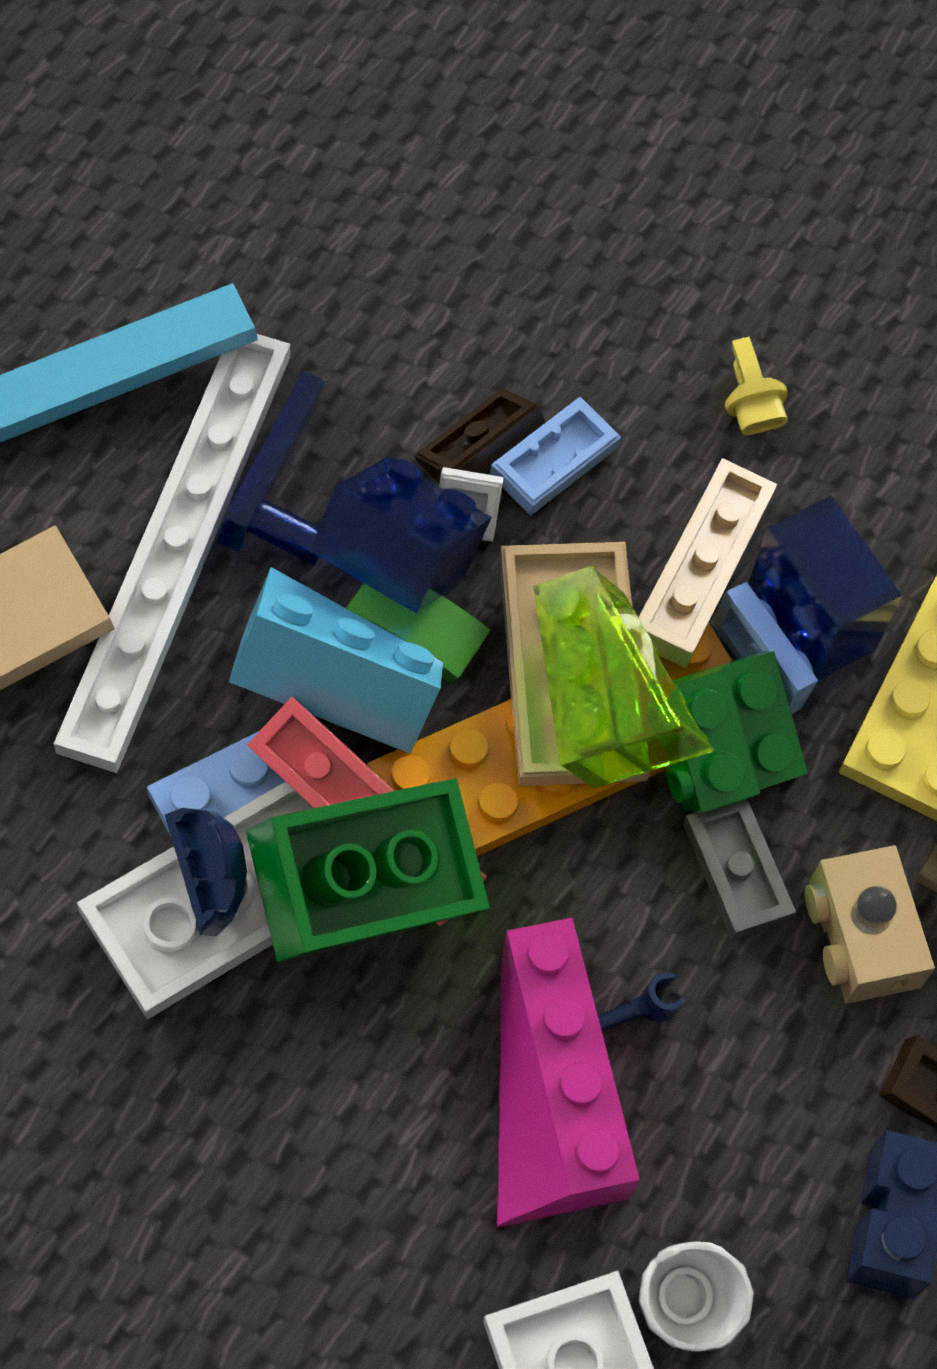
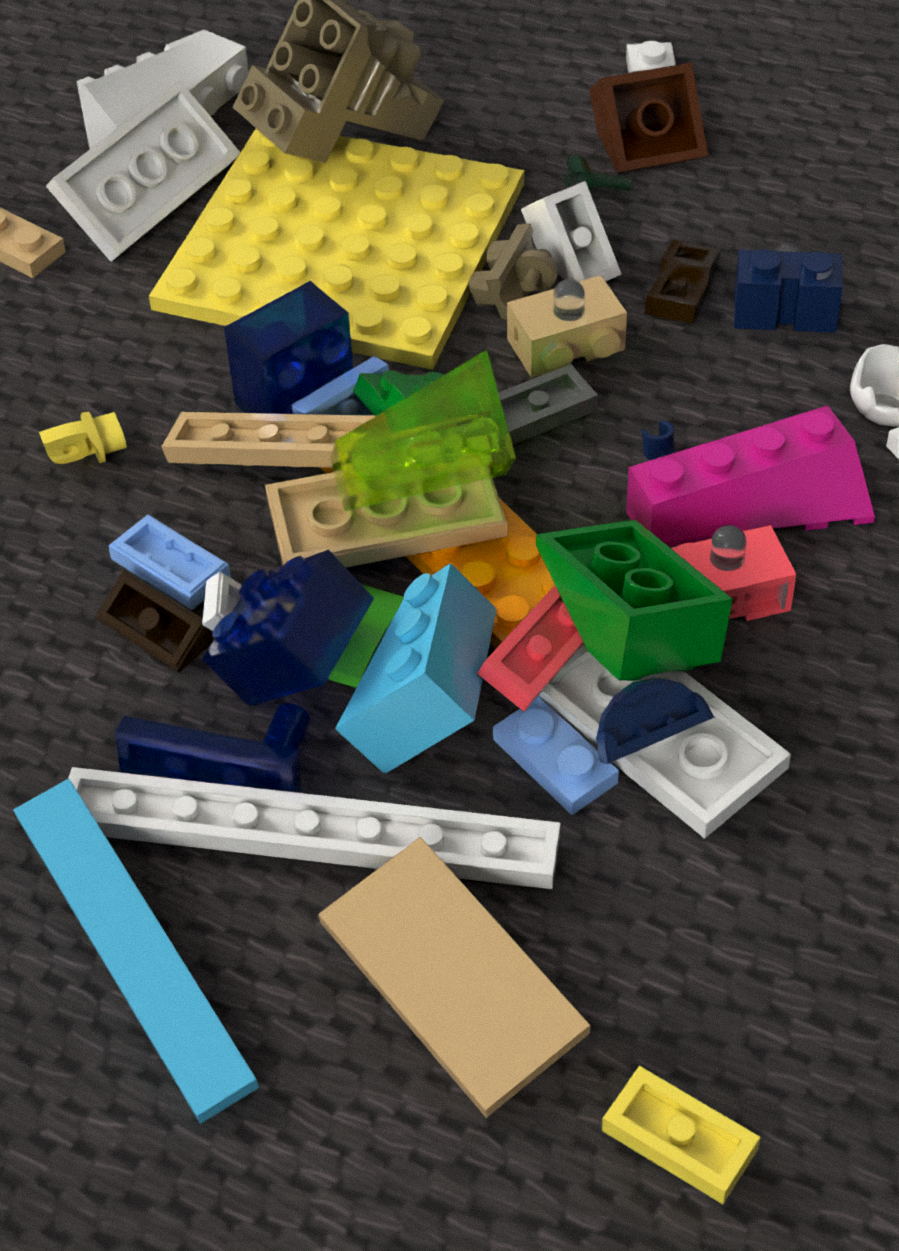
camera: 90 degrees left, 15 degrees down
none -> coral piece [671,525,797,621]

